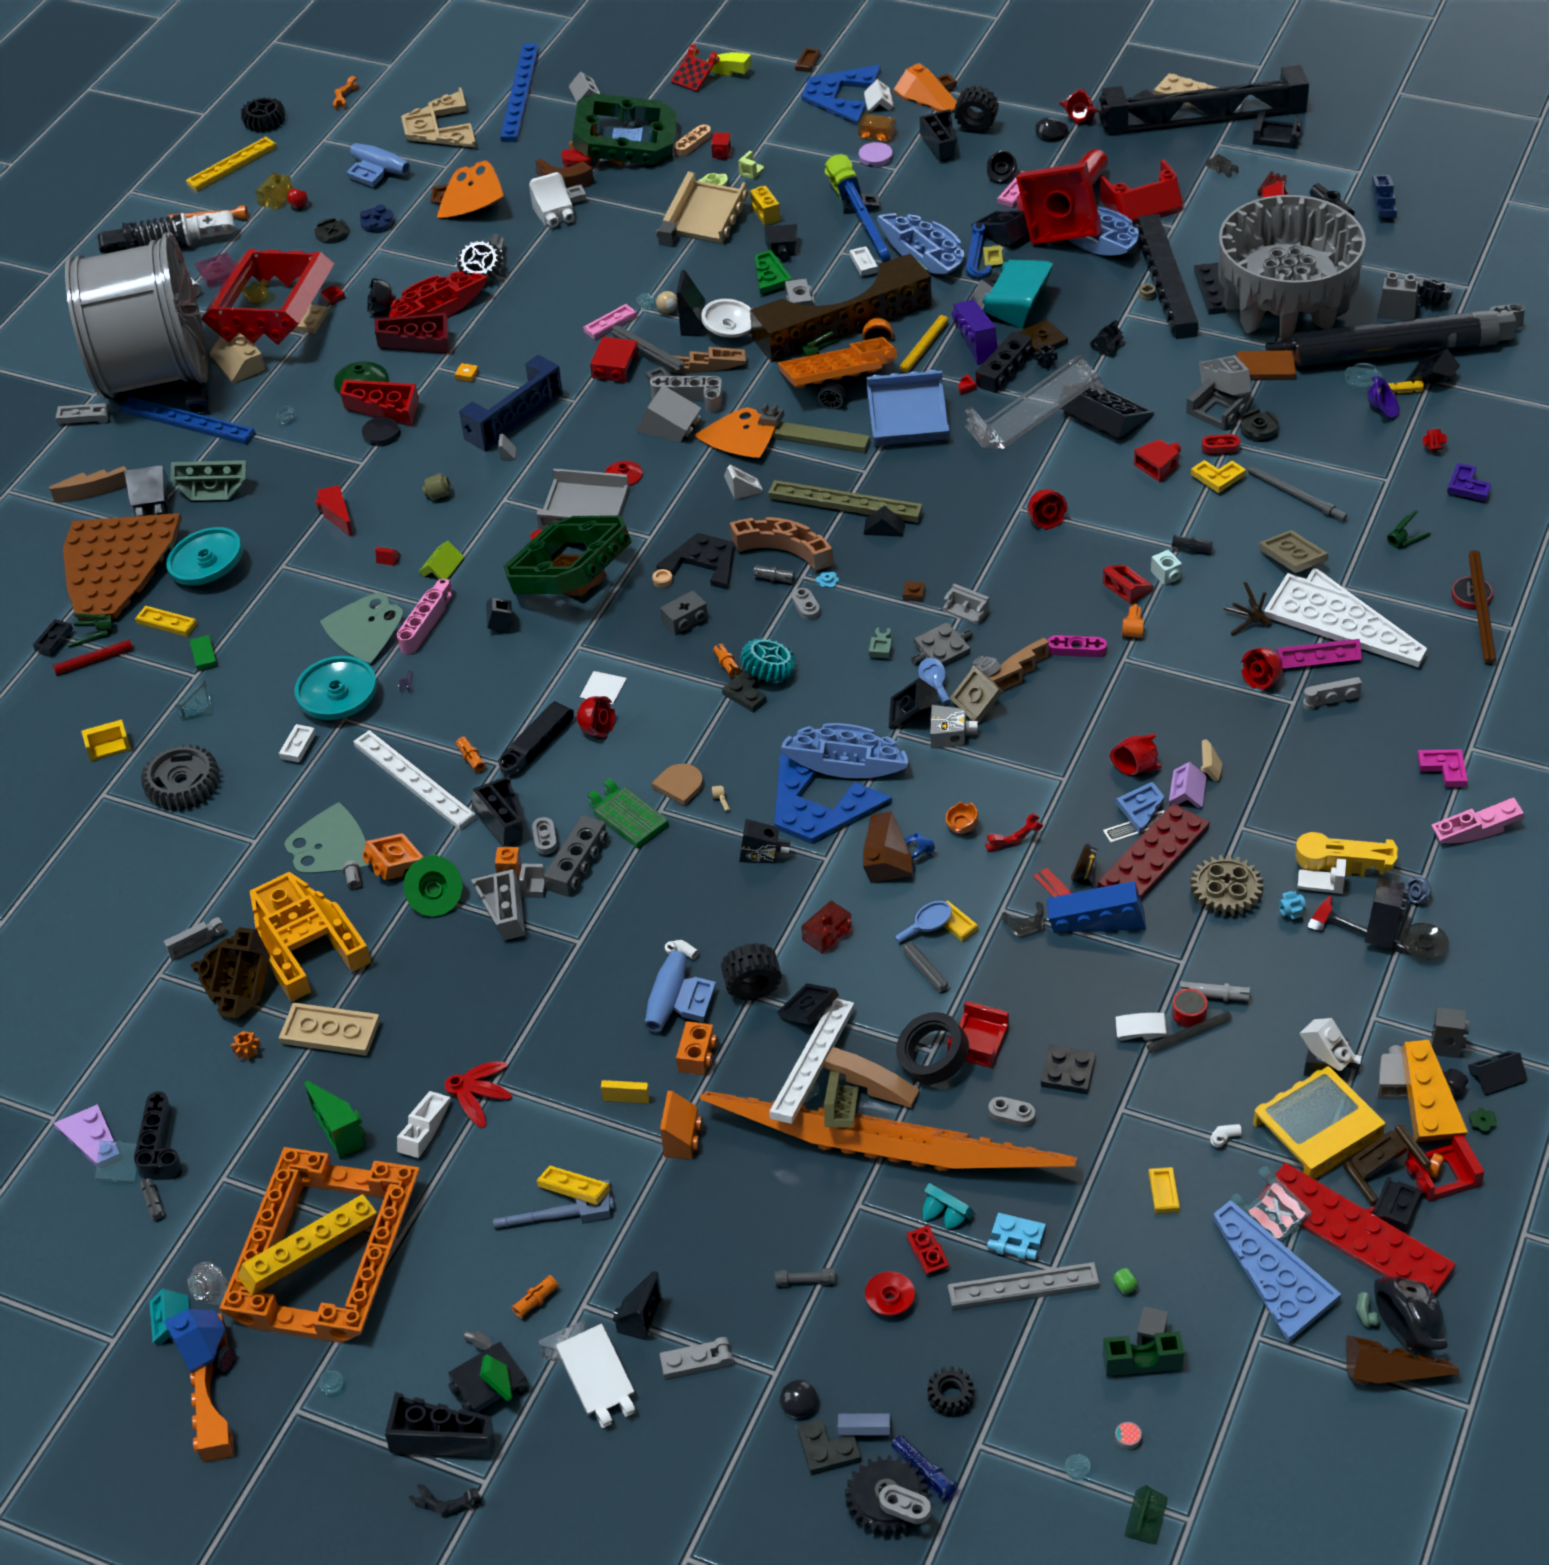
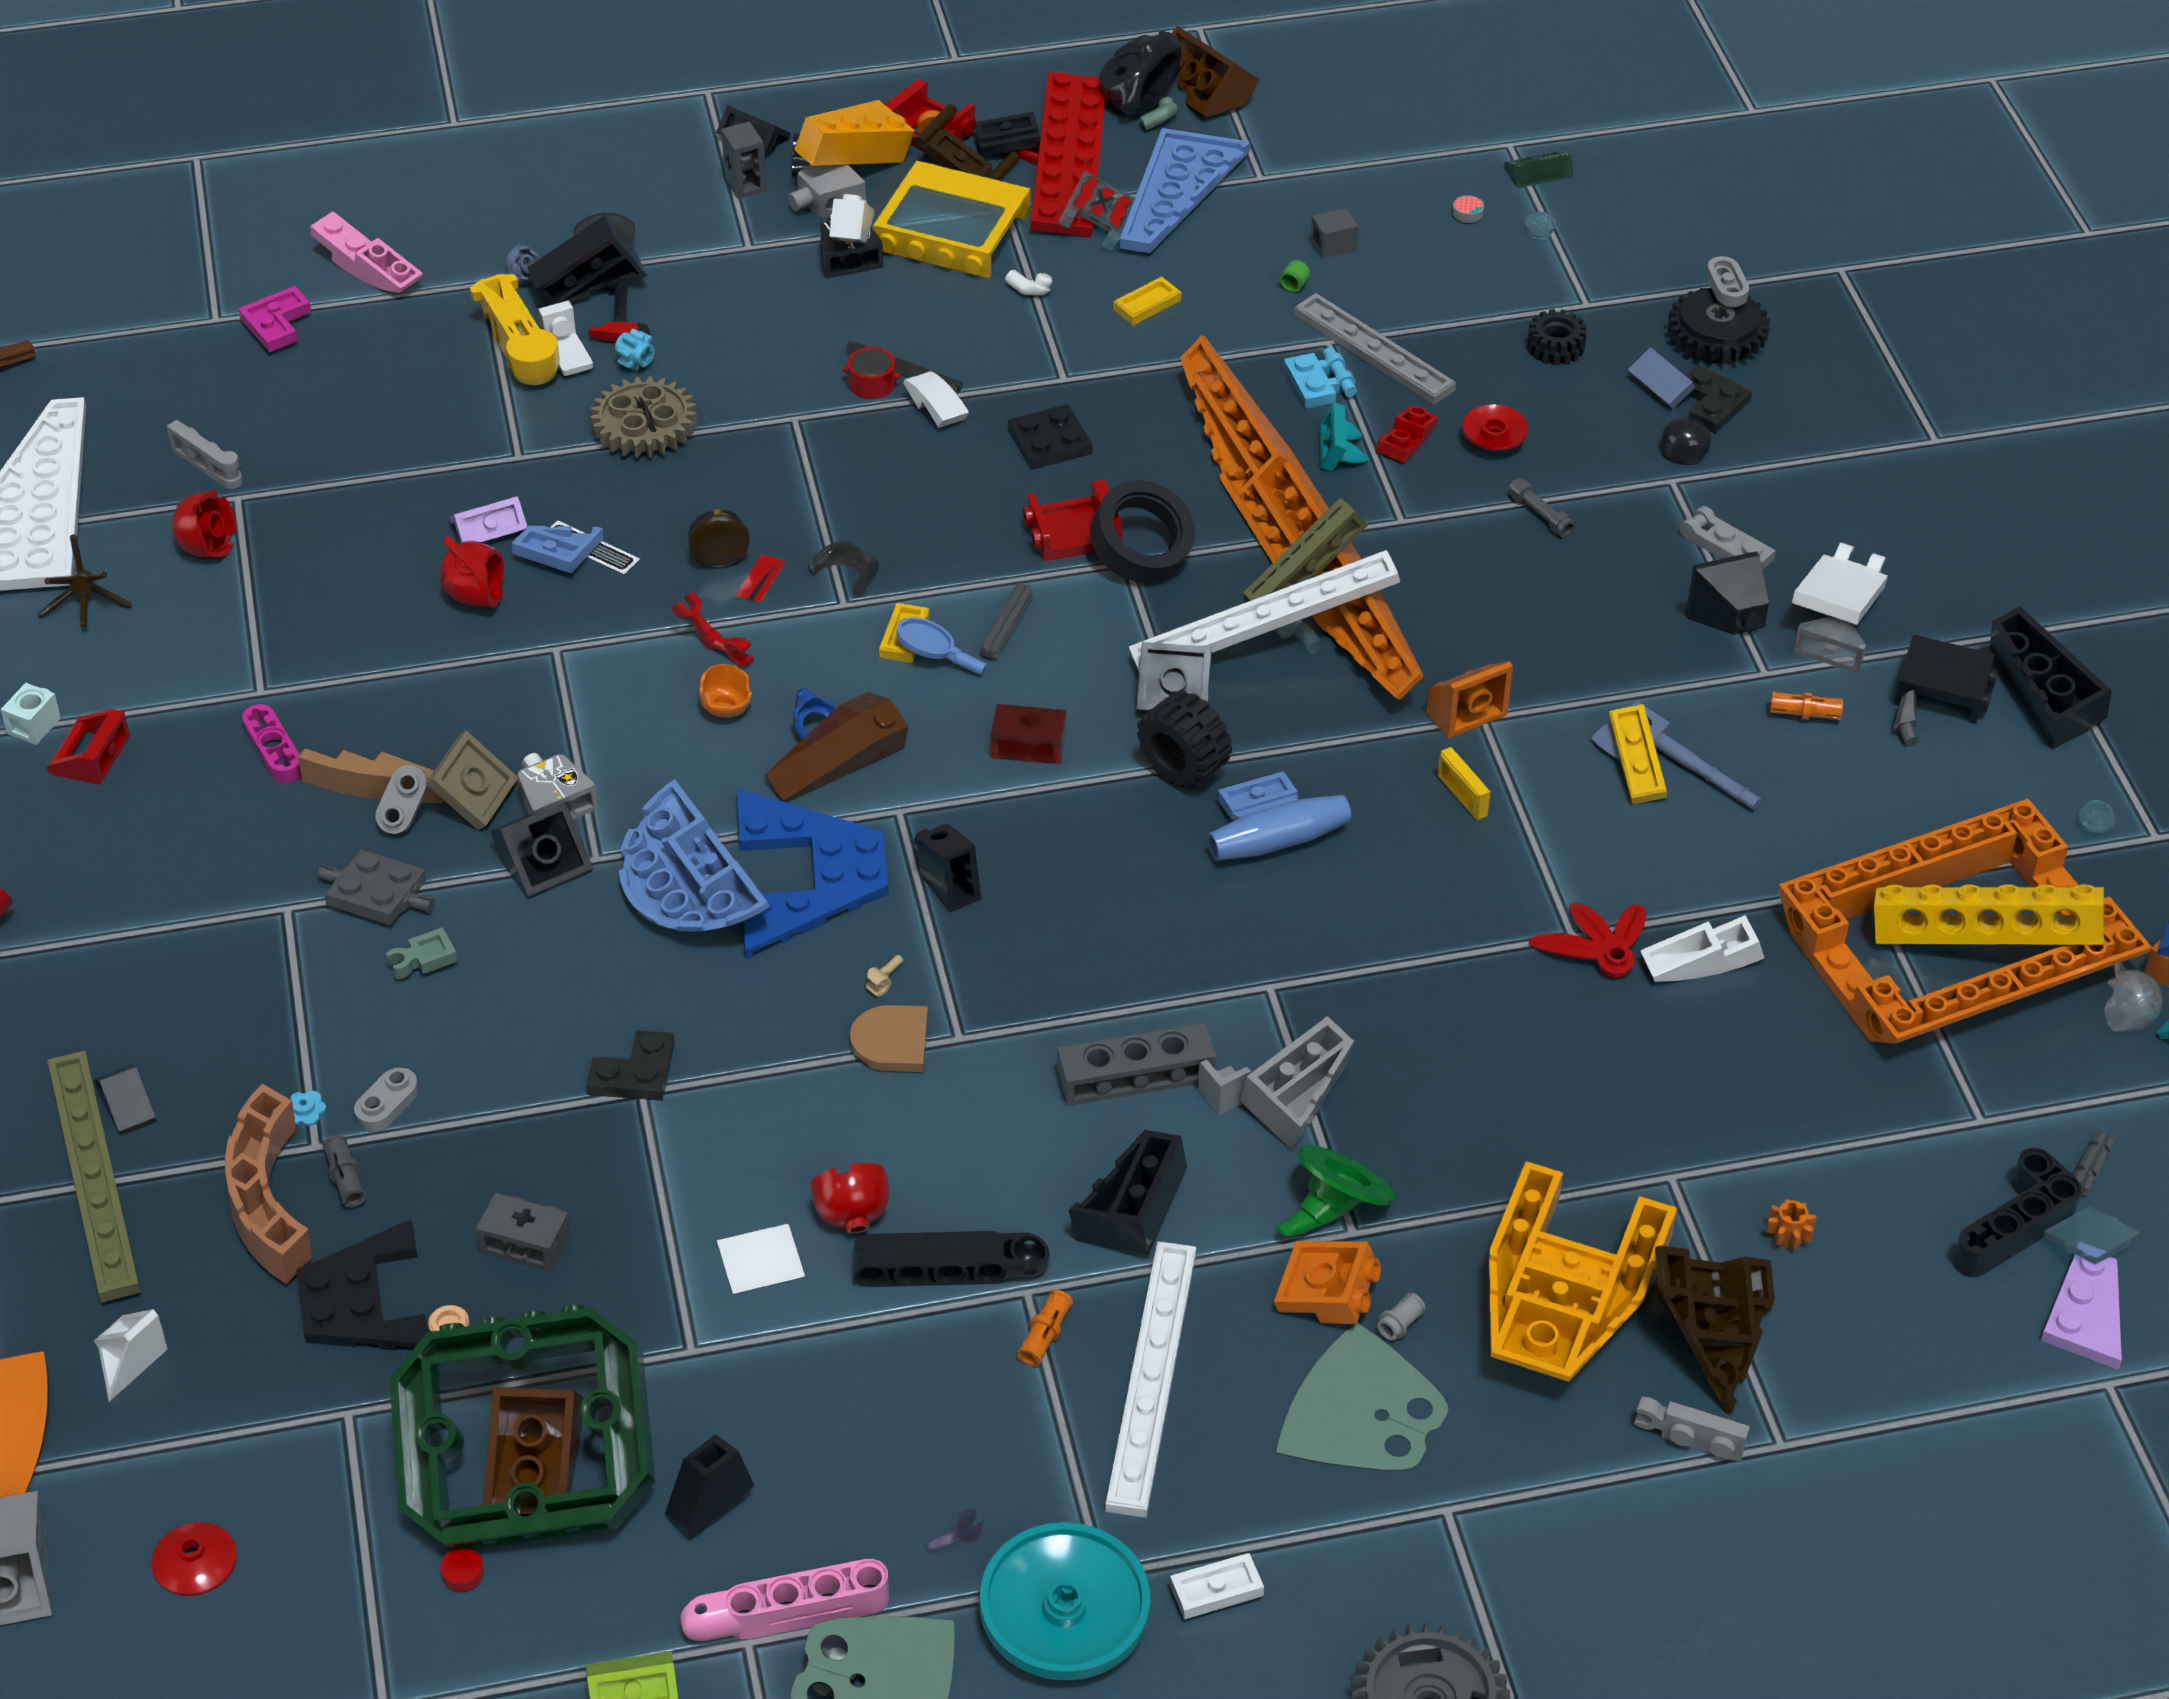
camera: 130 degrees left, 0 degrees up
tan plate [279,1003,380,1056] -> none
green slope [304,1081,366,1159] -> none
black piece [409,1484,483,1517] -> none
green piece [480,1354,512,1401] -> none
orange brick [495,847,522,881] -> none
light grey plate [532,817,557,855] -> none
light grey panel [537,468,629,529] -> none
green tile [588,778,669,849] -> none
white arm [665,940,699,960] -> none
orange brick [676,1021,717,1075] -> none
orange pin [713,644,741,678] -> none
teal gear [740,638,796,683] -> none
medium nougat slope [824,1047,919,1107] -> none
clear blue pin [891,1435,959,1501] -> none
reddish brown plate [903,581,925,602] -> none
medium blue piece [918,658,951,705] -> none
light grey hinge [943,584,989,625] -> none
light grey plate [989,1097,1035,1127] -> none
blue wedge [1047,881,1146,933] -> none
dark red plate [1097,803,1209,900] -> none
dark green arch [1103,1331,1184,1376] -> none
orange axle [1122,604,1144,638] -> none
light grey pin [1179,981,1250,1002] -> none
tan piece [1201,739,1222,782] -> none
dark pink plate [1276,639,1362,668] -> none

